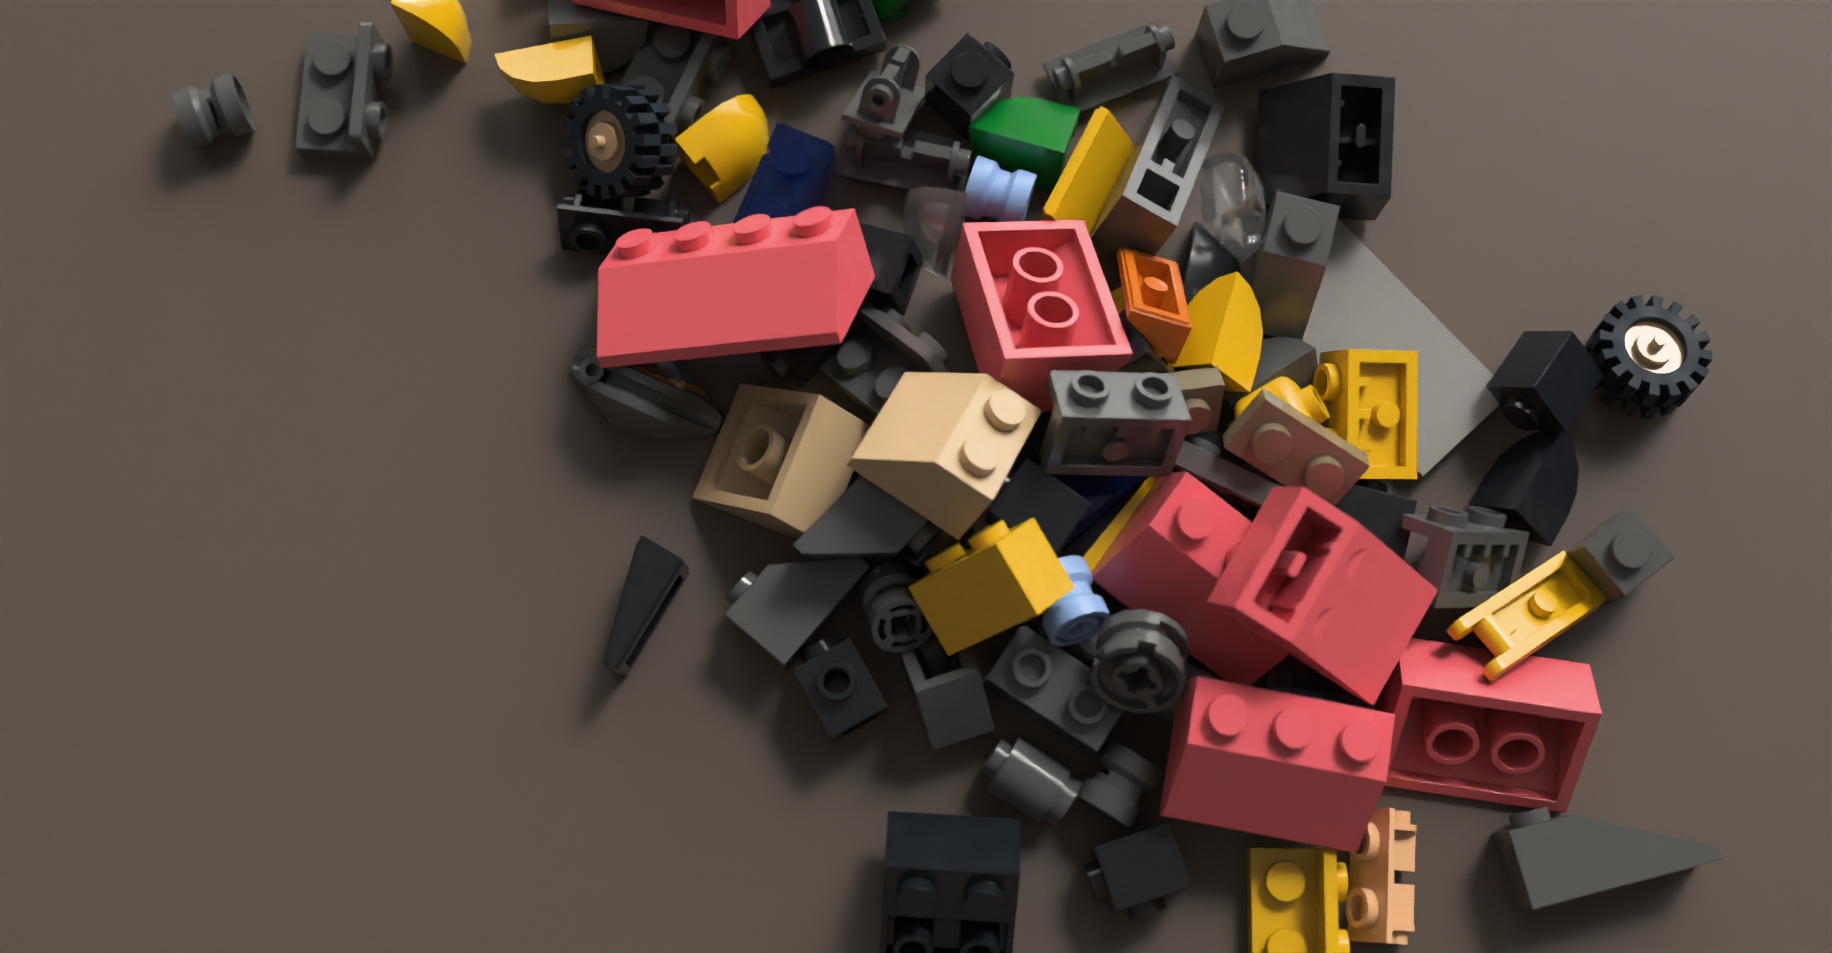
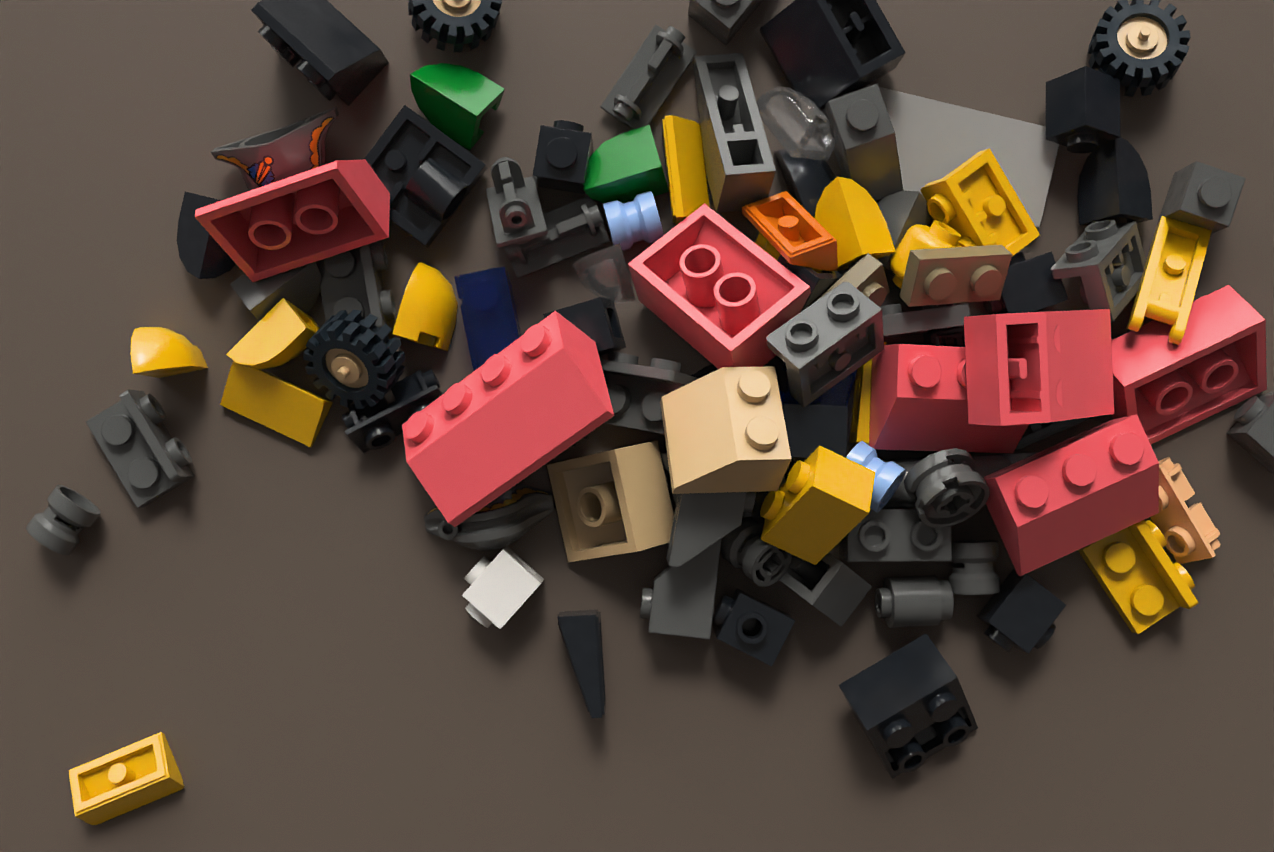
camera: 30 degrees left, 10 degrees up
none -> yellow slope [68,732,184,825]
none -> yellow slope [220,361,333,447]
none -> white brick [462,546,544,629]

